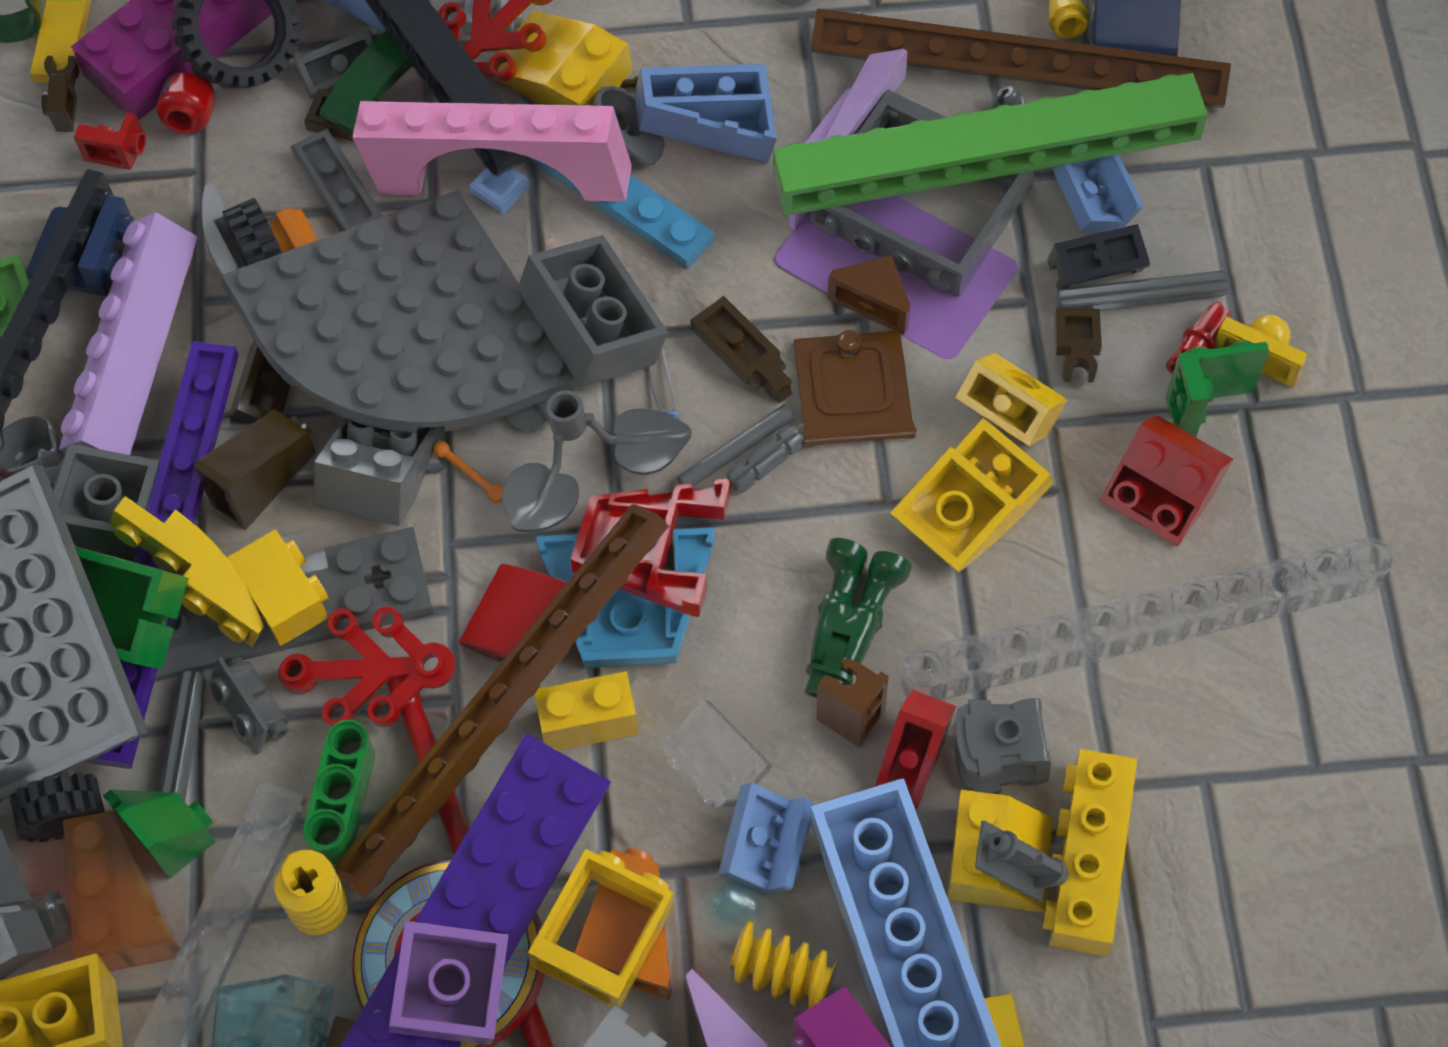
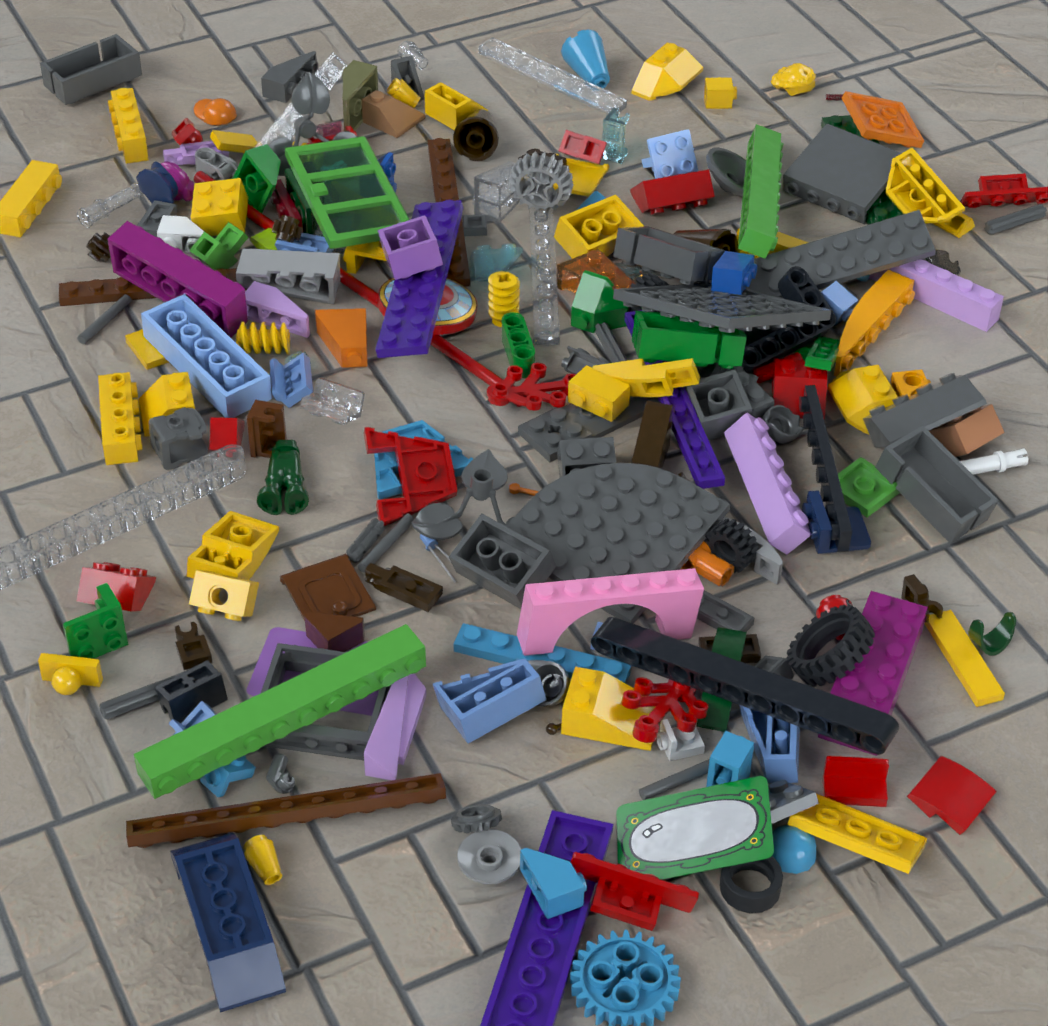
camera: 155 degrees right, 20 degrees down
red bracket [73,112,146,170] -> none
reddish brown plate [333,503,669,898] -> none
red slope [459,564,568,662] -> none
yellow window [528,848,674,1008] -> none
yellow brick [535,671,639,751] -> none
dark grey hinge [975,821,1069,902] -> none
red axle [1166,302,1231,375] -> none

